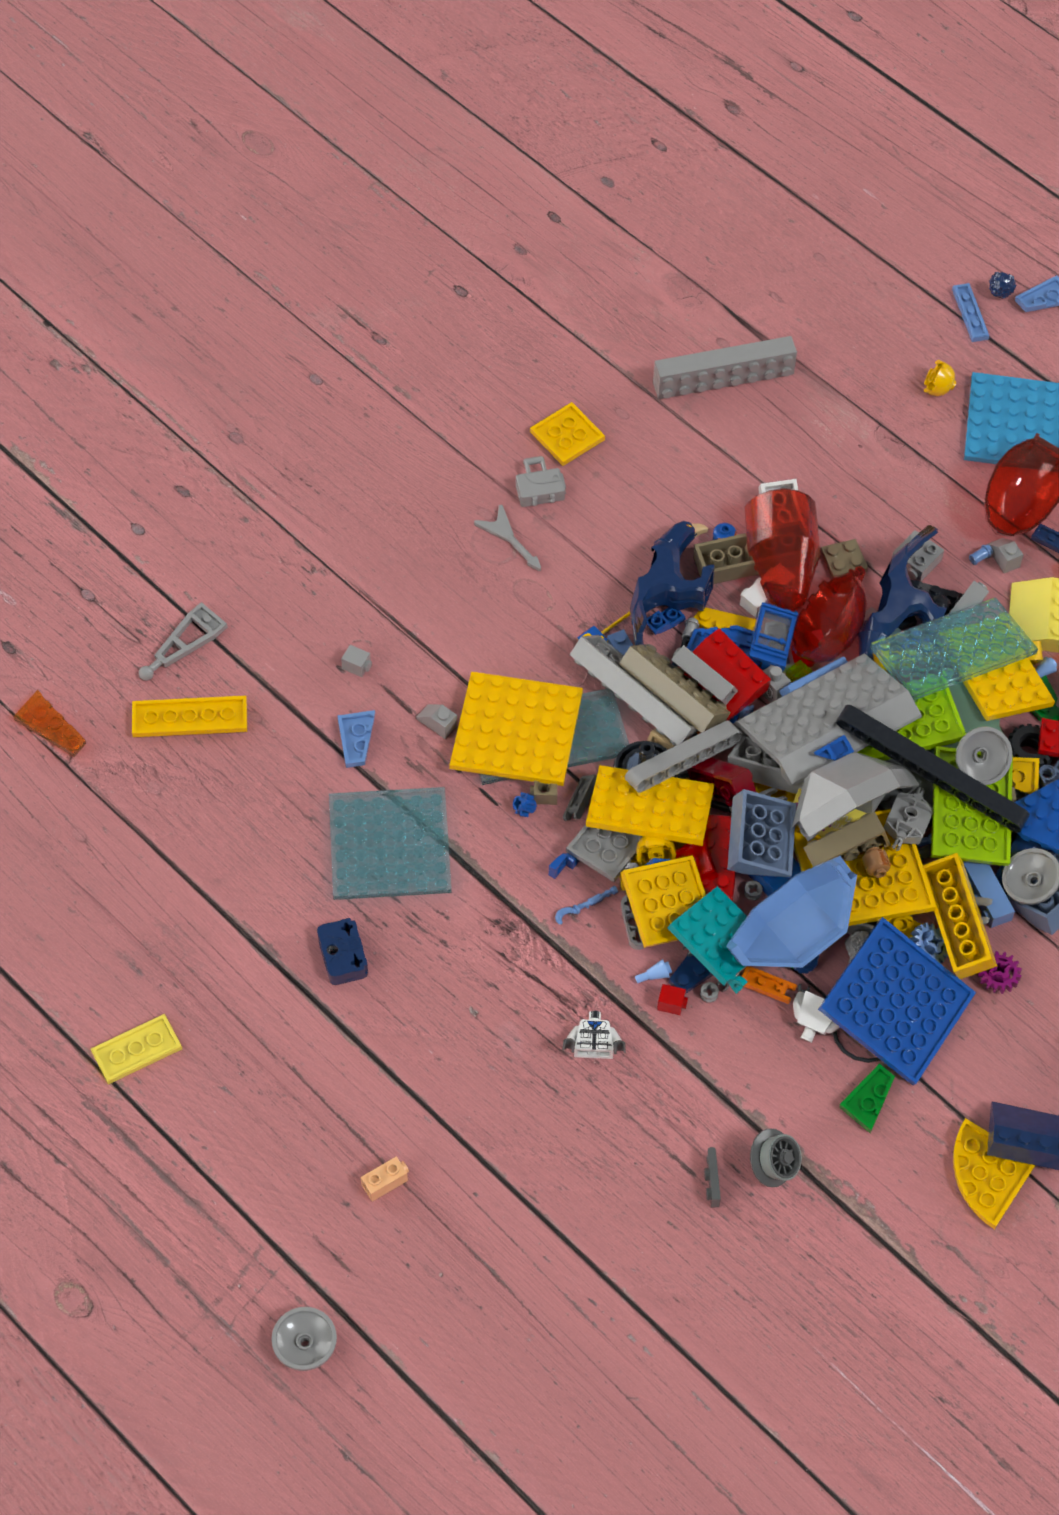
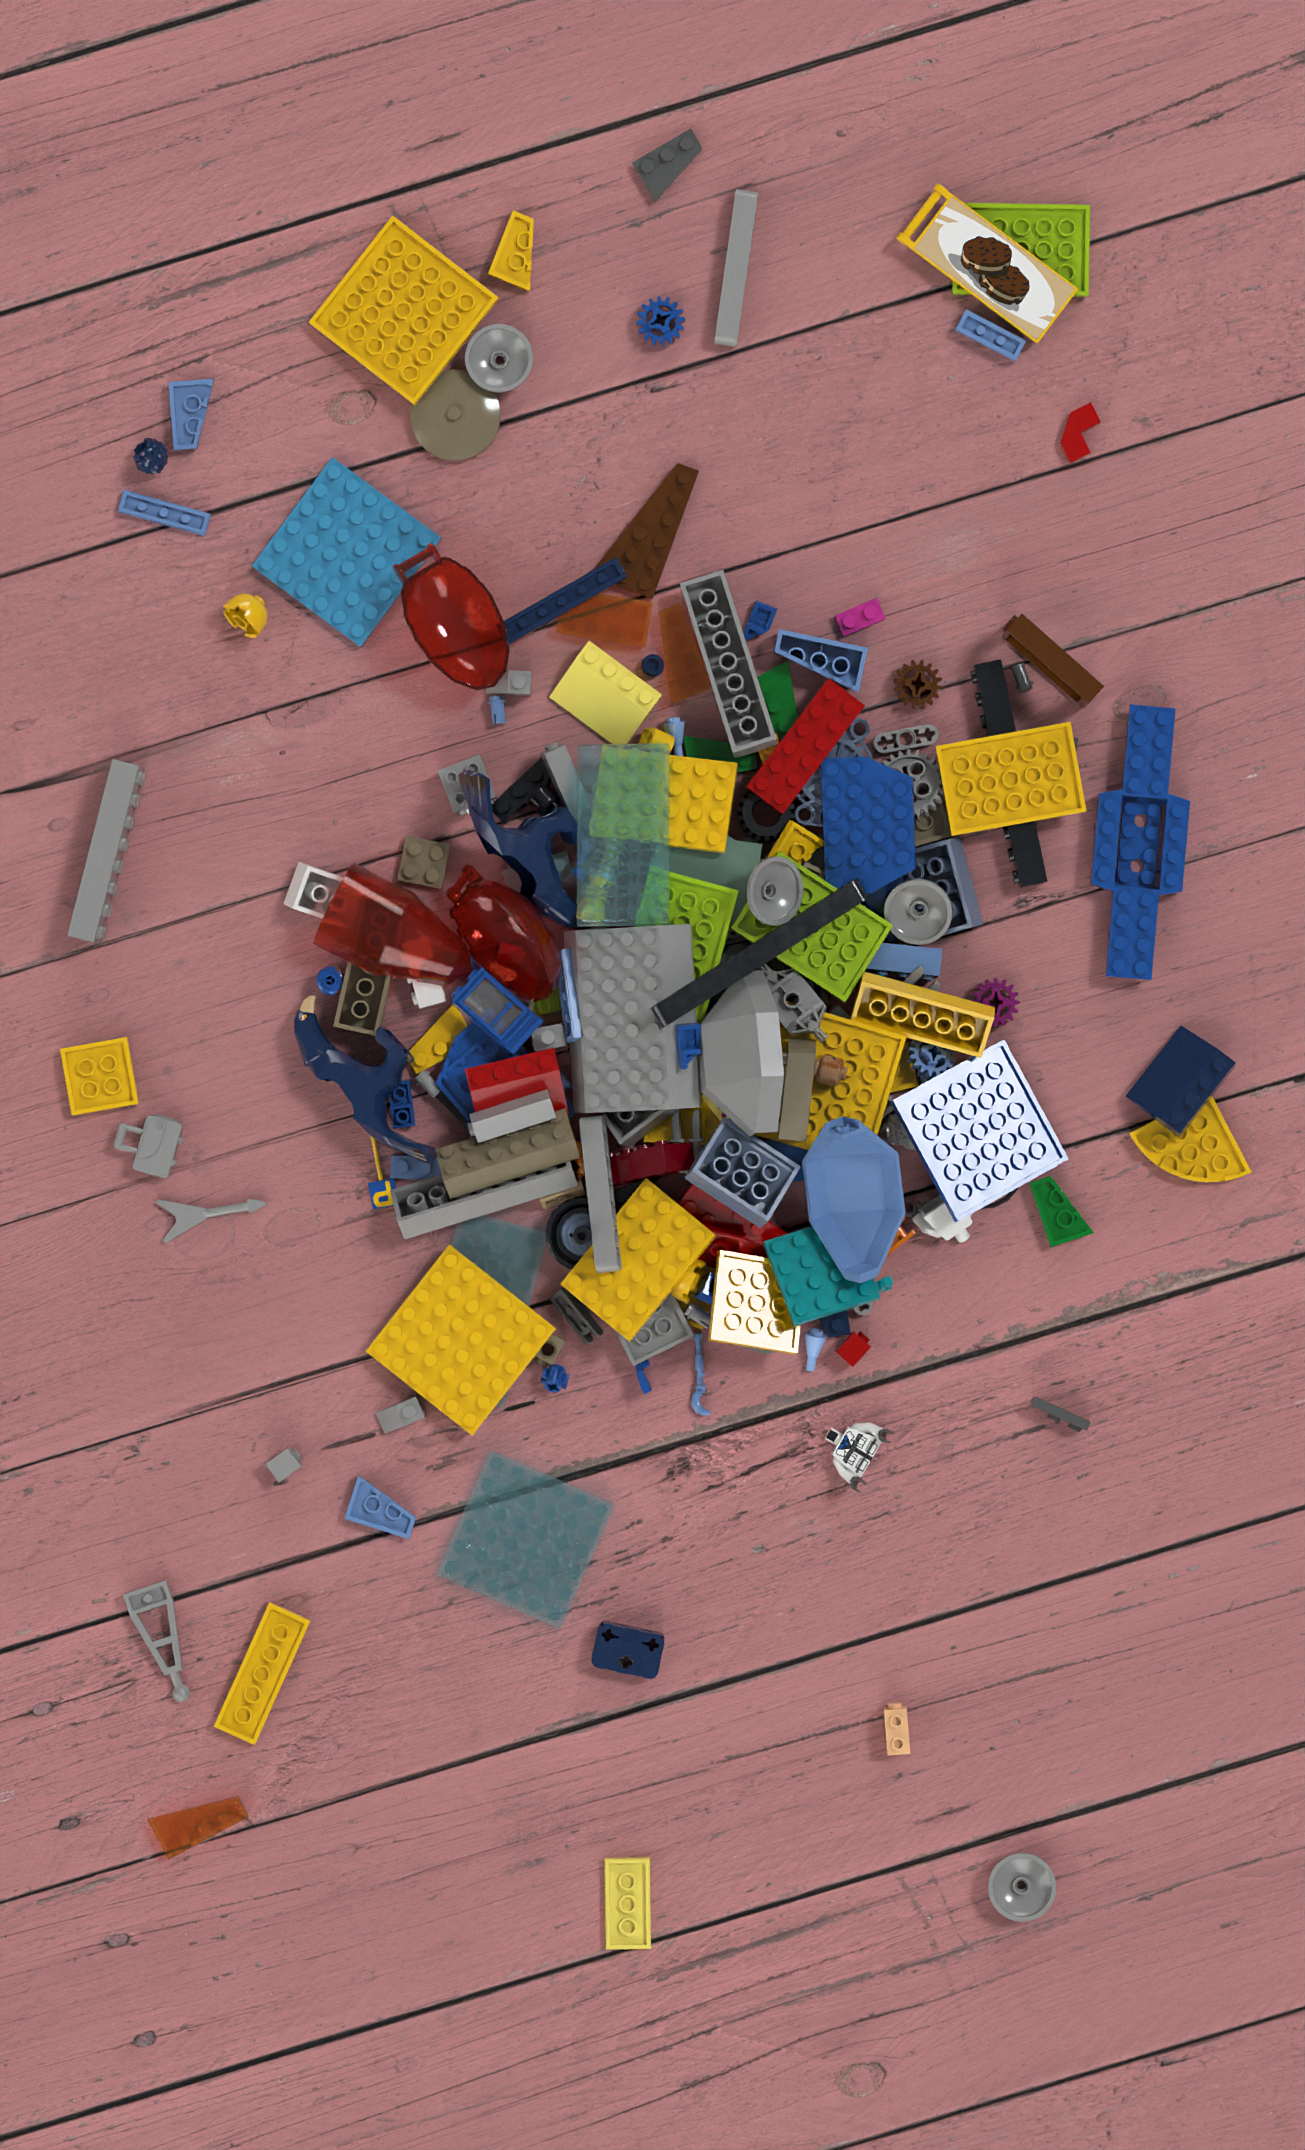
camera: 60 degrees left, 30 degrees up
dark grey piece [750,1128,802,1187] -> none

